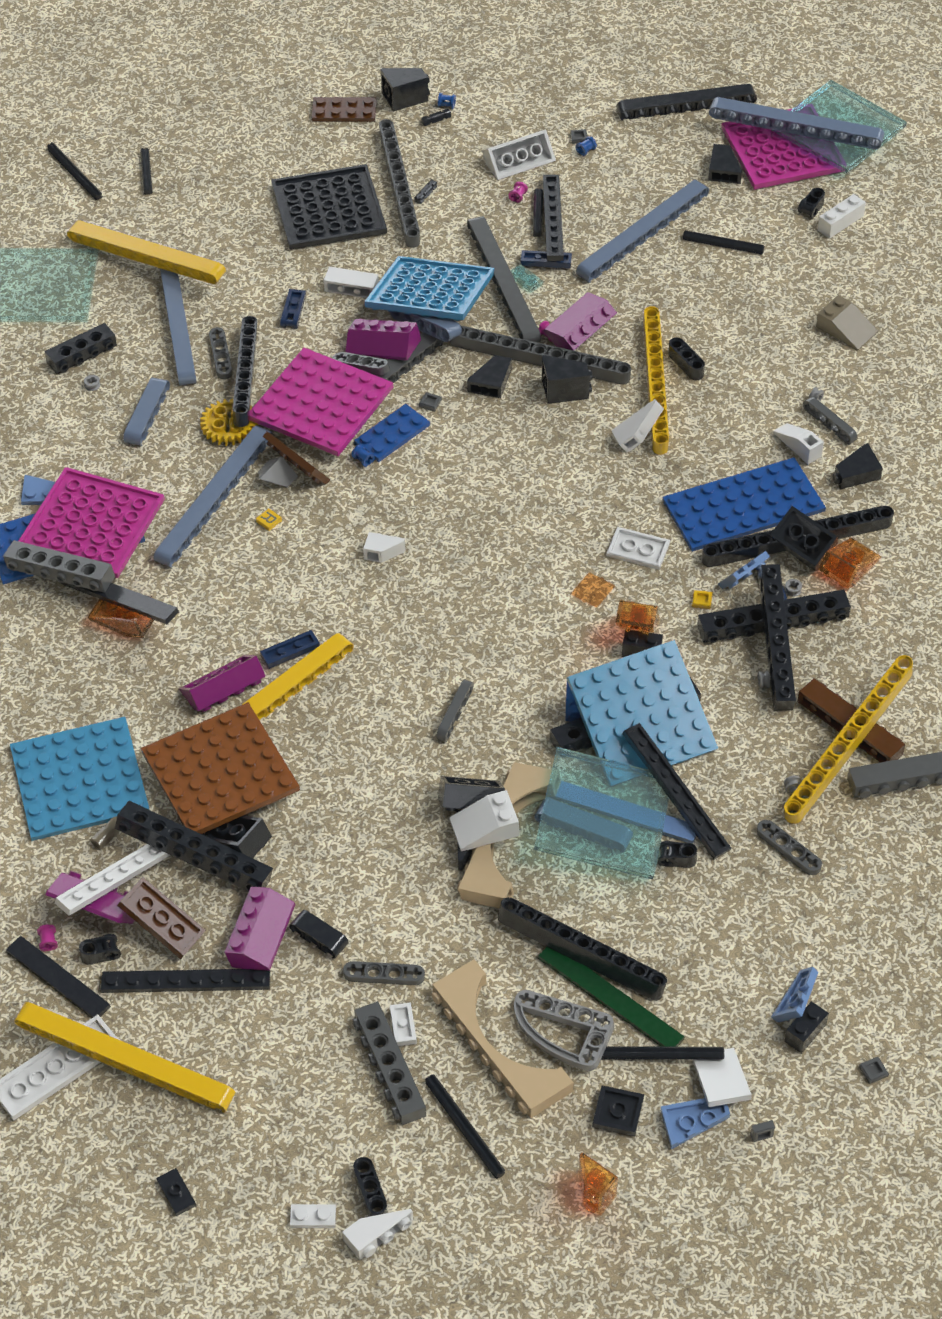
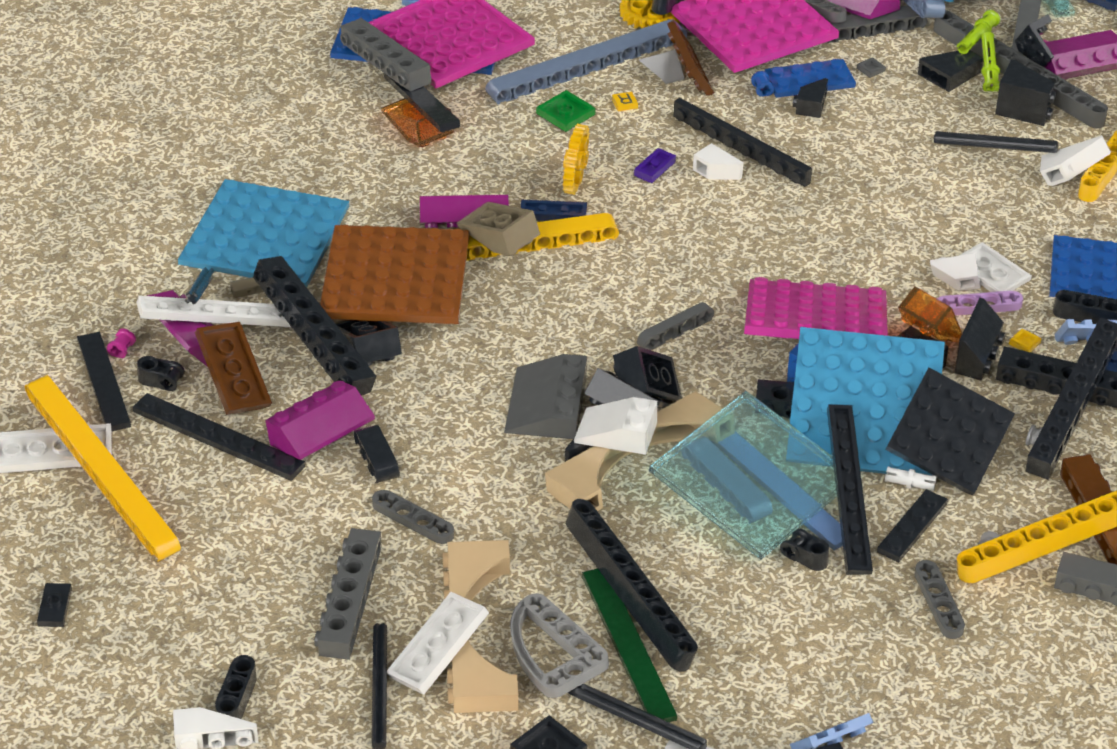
camera: 30 degrees right, 10 degrees down
white plate [290,1204,336,1228] -> none
white plate [390,1002,417,1046] -> none
clear orange piece [571,572,615,607] -> none
none -> black axle [185,267,214,305]
none -> white plate [387,592,489,695]
none -> dark tan slope [457,202,540,256]
none -> dark grey slope [504,354,587,439]
none -> green plate [536,90,596,132]
none -> yellow gear [563,124,590,195]
none -> black slope [613,346,682,402]
none -> dark purple plate [634,148,676,183]
none -> black plate [673,97,812,187]
none -> dark pink plate [744,277,888,339]
none -> black slope [793,78,828,118]
none -> black plate [877,489,948,563]
none -> black plate [885,367,1015,495]
none -> white pin [885,466,937,491]
none -> white slope [930,253,980,290]
none -> black axle [934,131,1059,153]
none -> lavender beam [935,290,1023,316]
none -> black slope [955,298,1006,381]
none -> lime pin [957,10,1000,54]
none -> lime pin [981,32,1000,91]
none -> black bracket [1014,14,1054,68]

